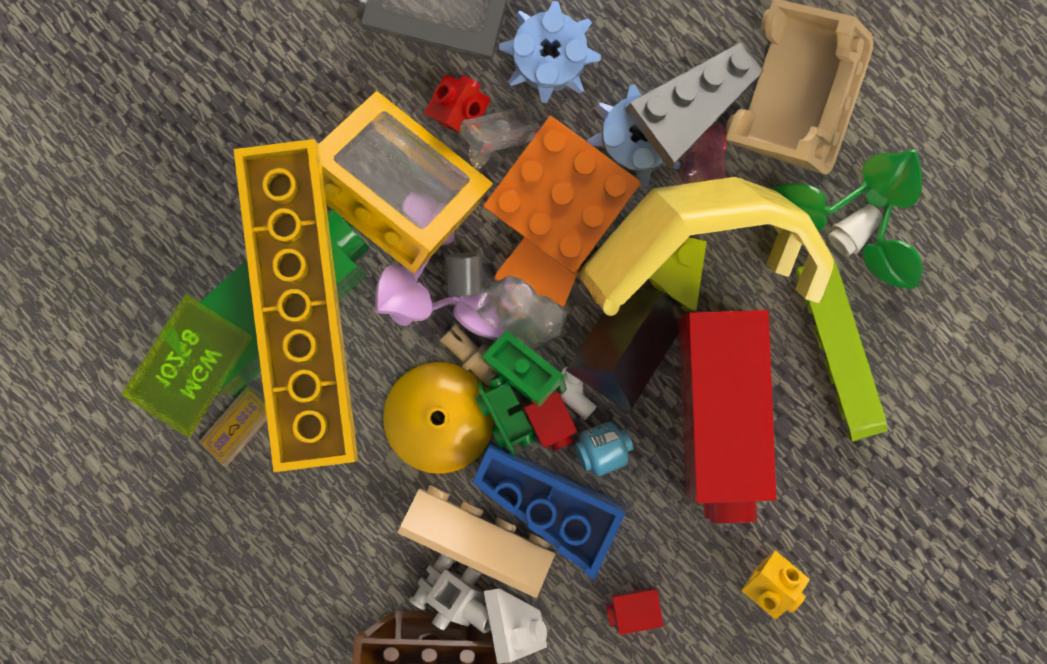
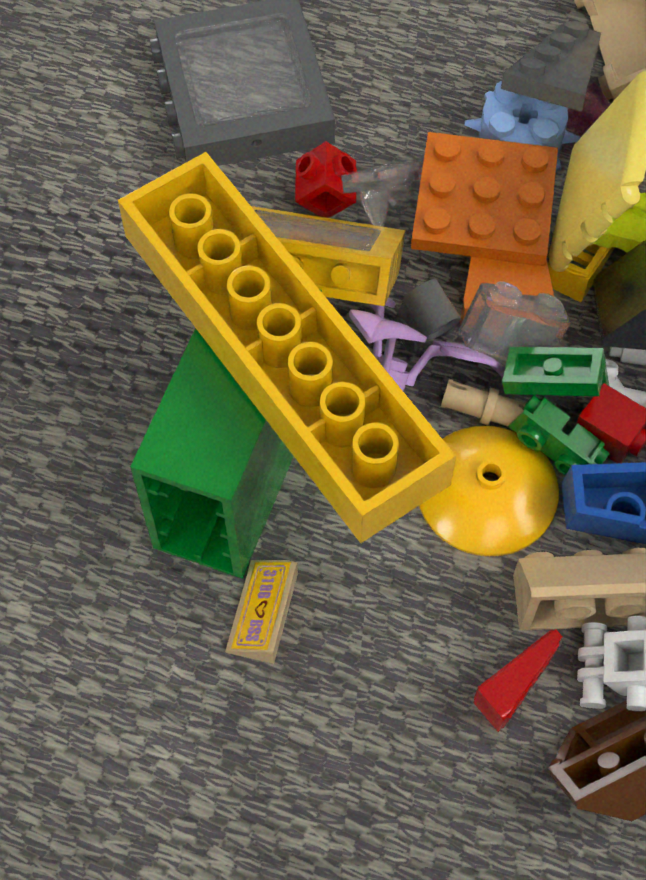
camera: 30 degrees left, 25 degrees down
clear neon green tile [121,294,254,438] -> none
light blue brick [499,1,601,103] -> none
none -> red slope [473,629,563,732]

